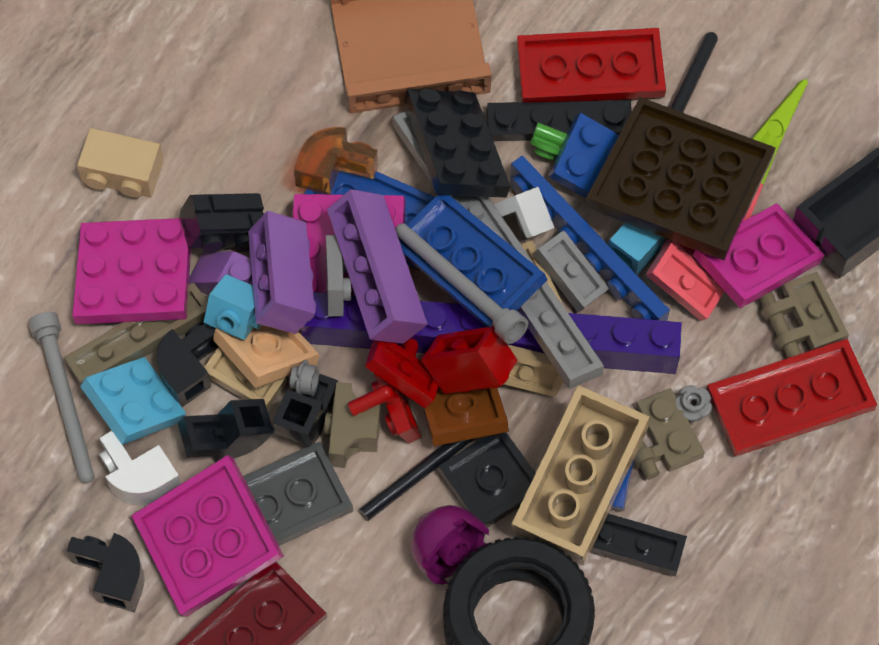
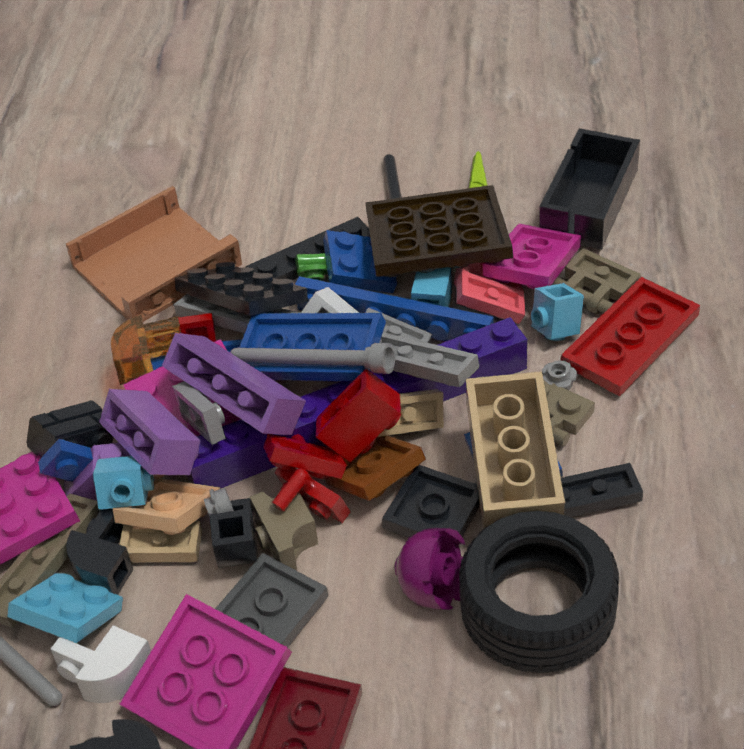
camera: 25 degrees left, 20 degrees down
black brick [177,399,274,462] -> none
black bar [359,438,476,521] -> none
red plate [517,28,666,102] -> none
none -> blue plate [38,439,93,482]
none -> red plate [178,313,217,342]
none -> medium azure brick [531,283,584,341]

